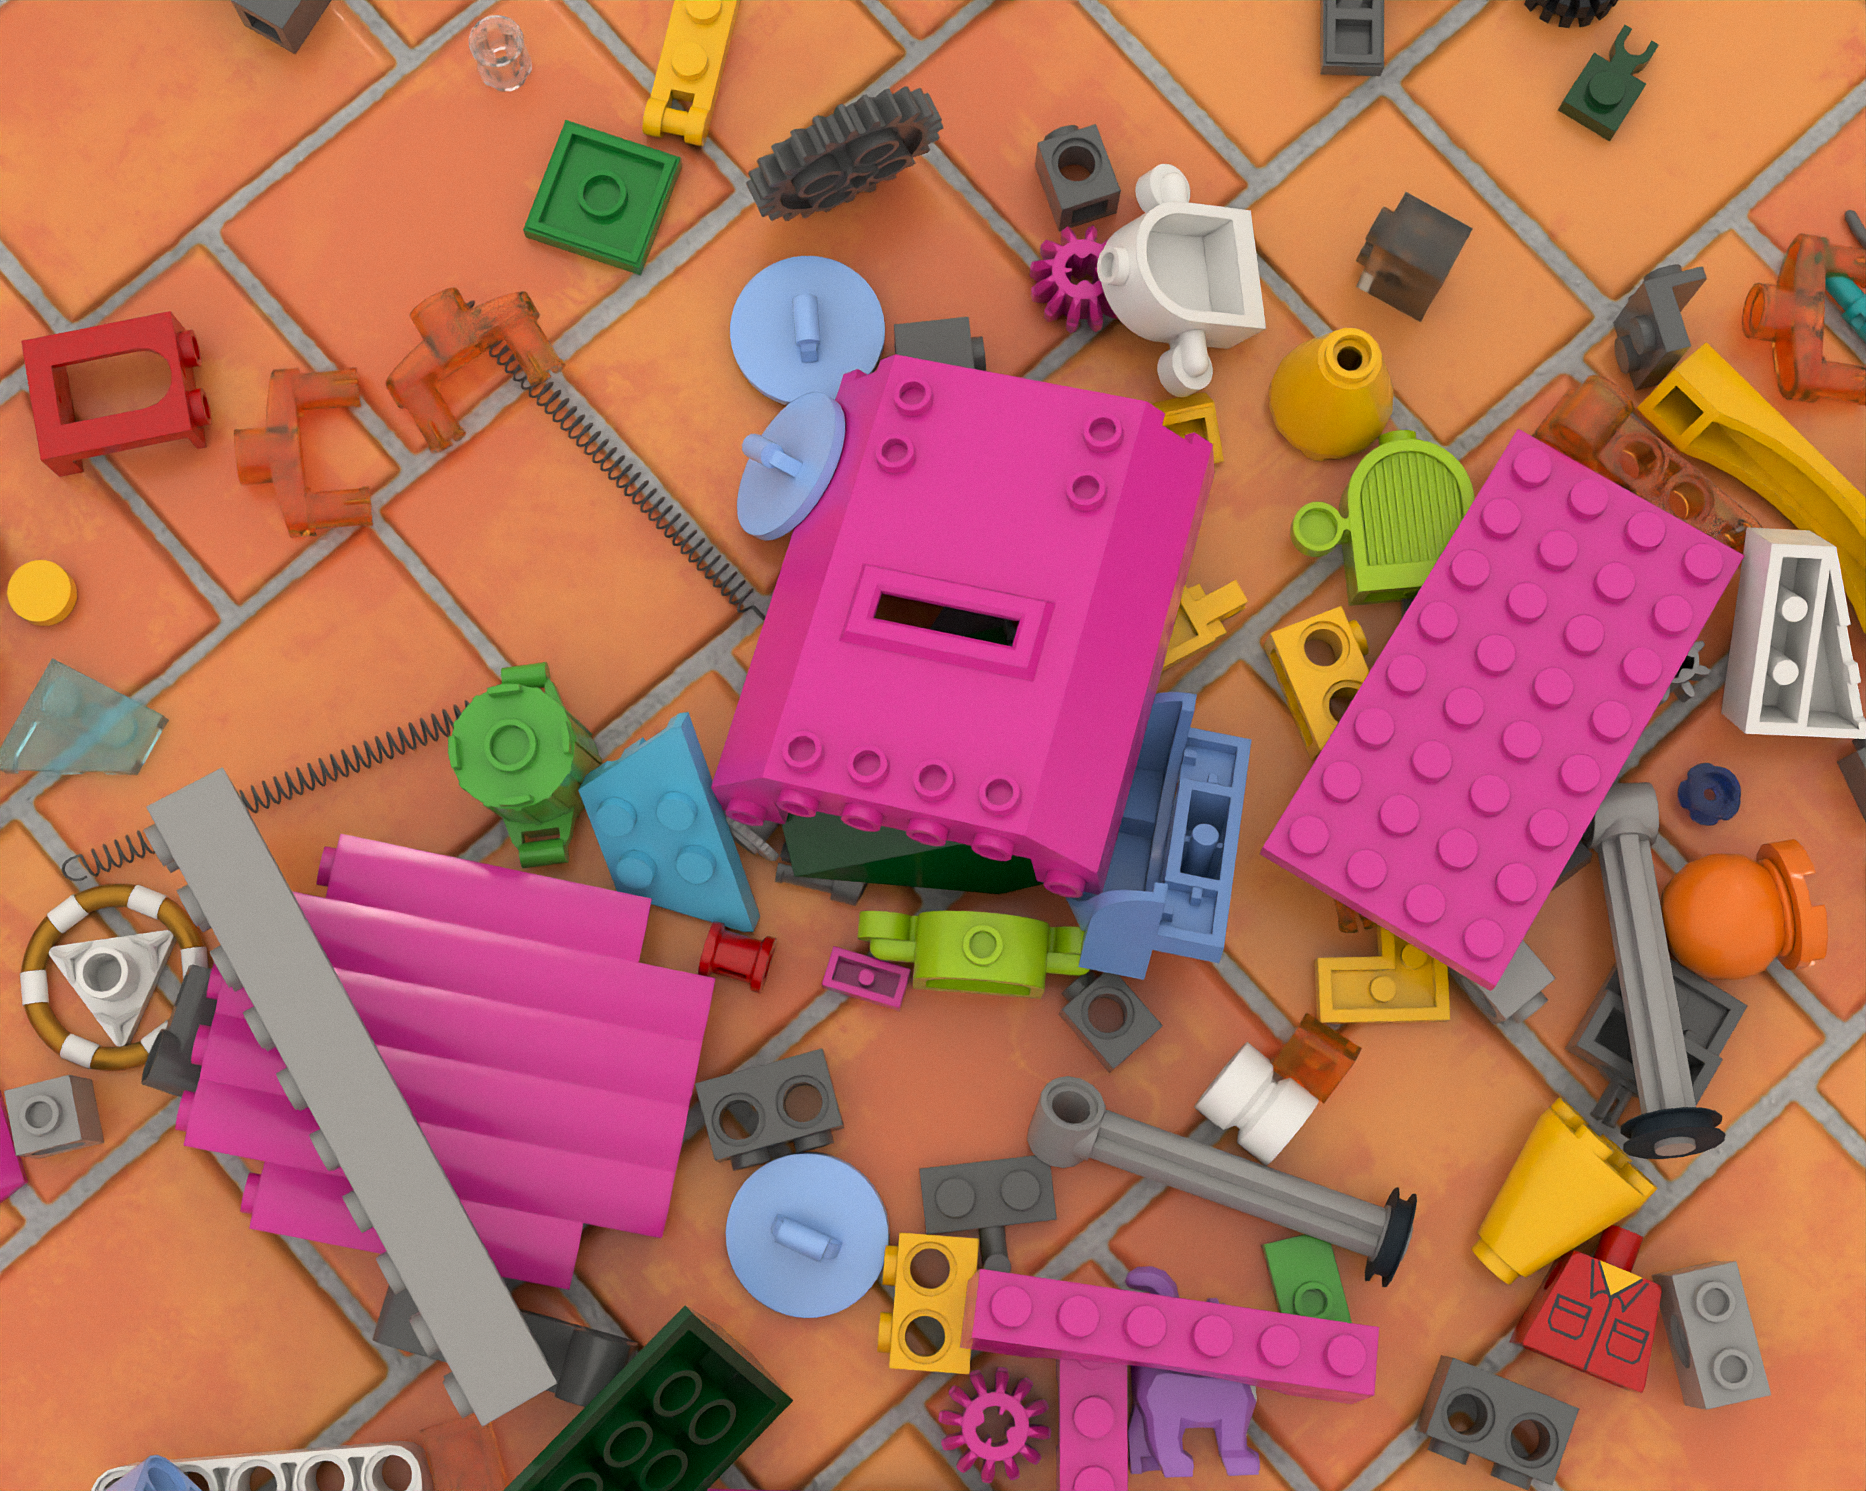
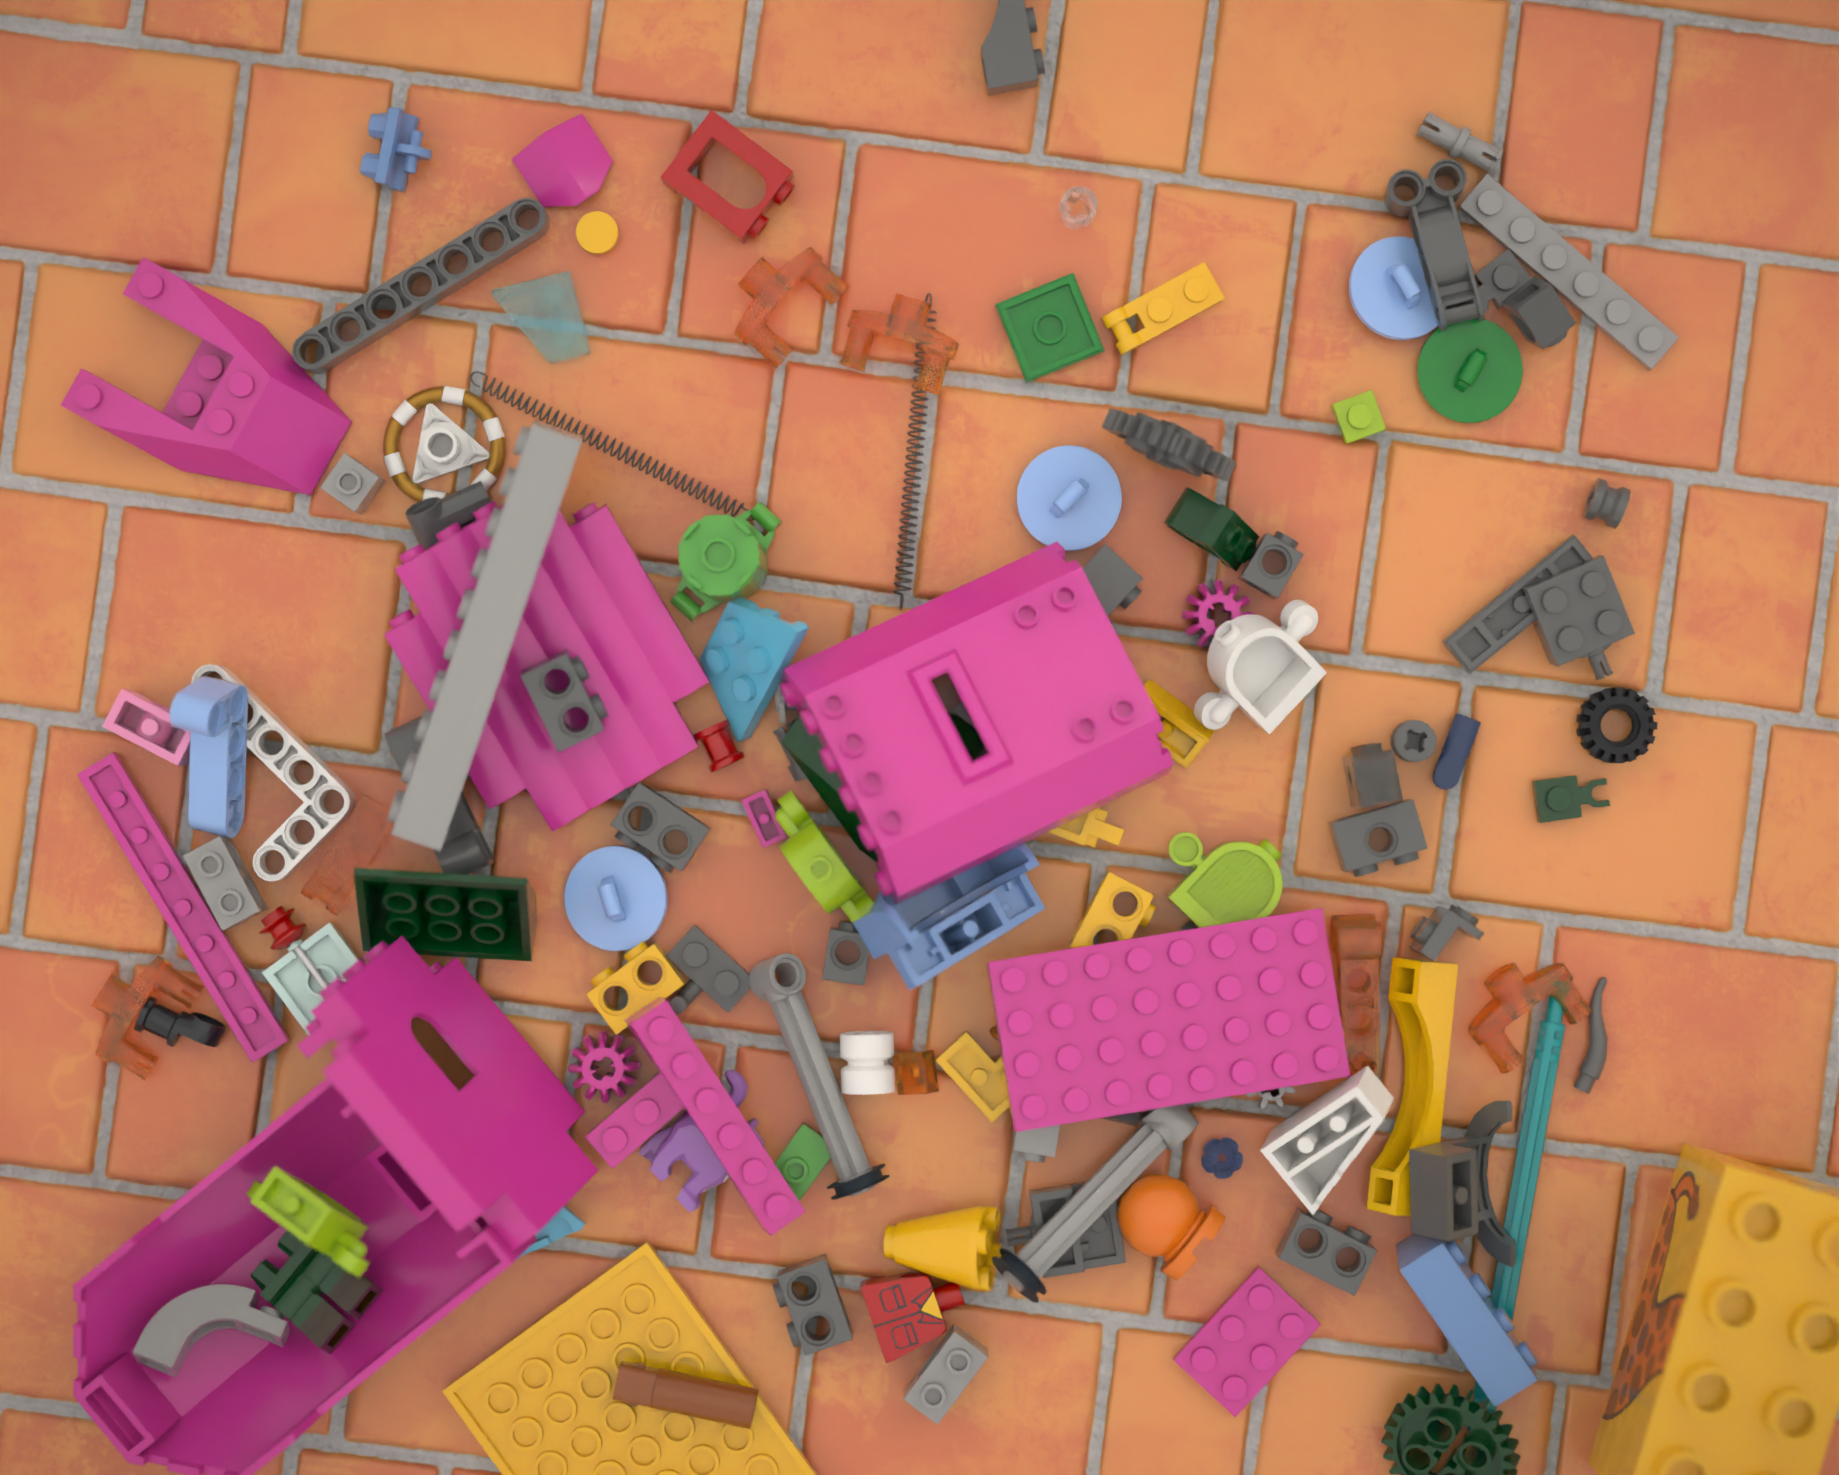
camera: 50 degrees right, 10 degrees up
light blue shield [737,392,845,541] -> none
yellow cone [1268,328,1394,461] -> none
none -> dark grey brick [520,649,609,752]
none -> dark green pin [1163,487,1259,572]
none -> dark grey brick [1328,799,1428,877]
none -> dark grey wheel [1391,720,1436,762]
none -> dark blue bar [1432,713,1481,790]

